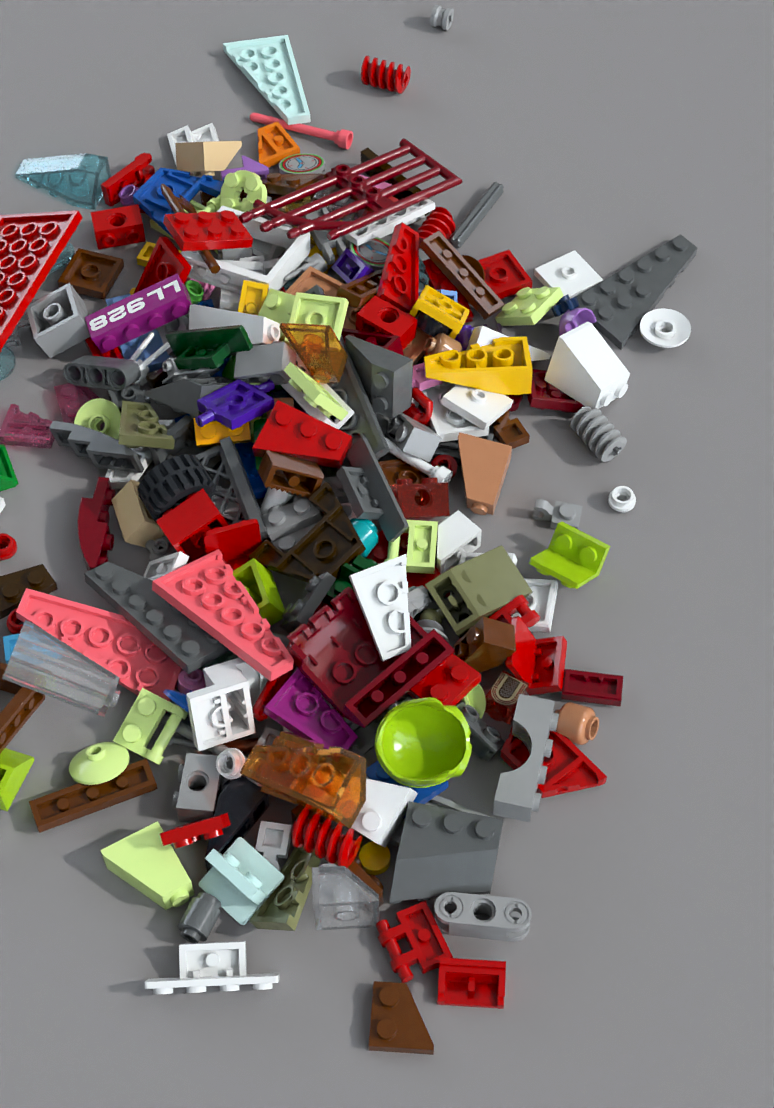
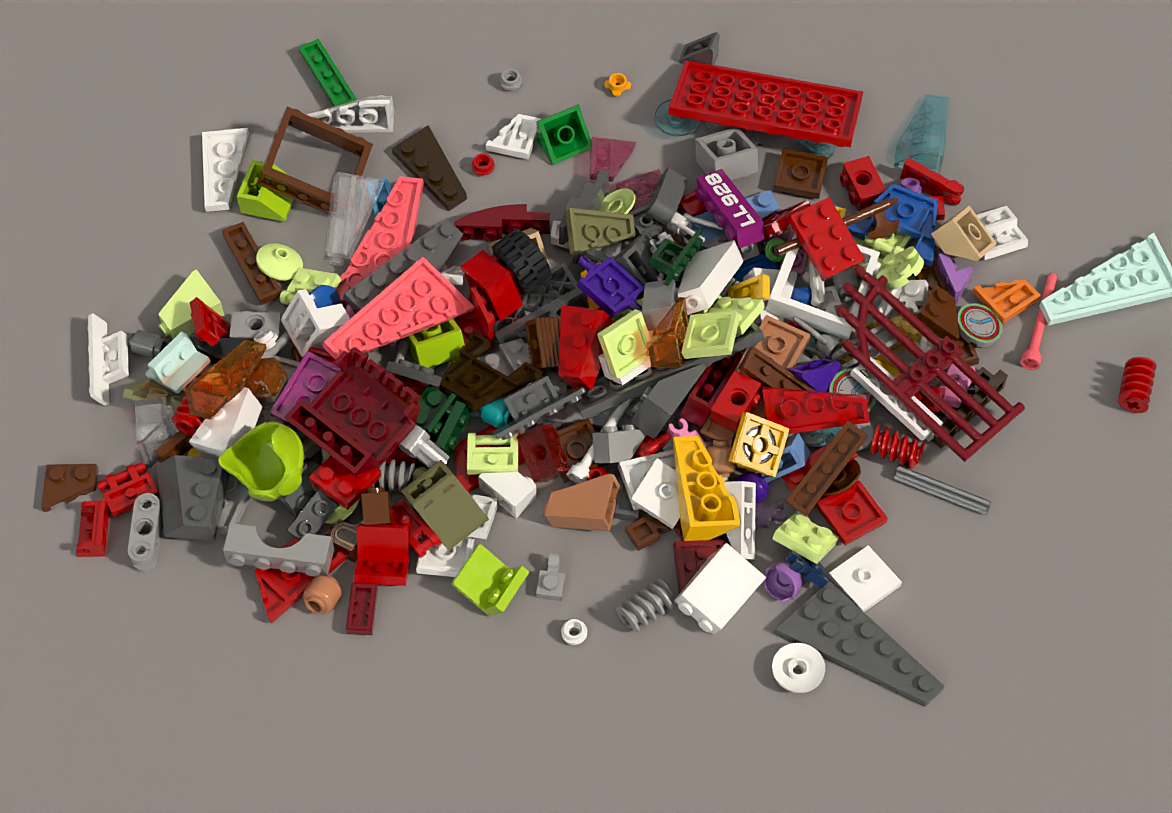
camera: 85 degrees right, 5 degrees up
white wing [349,554,411,661] -> none

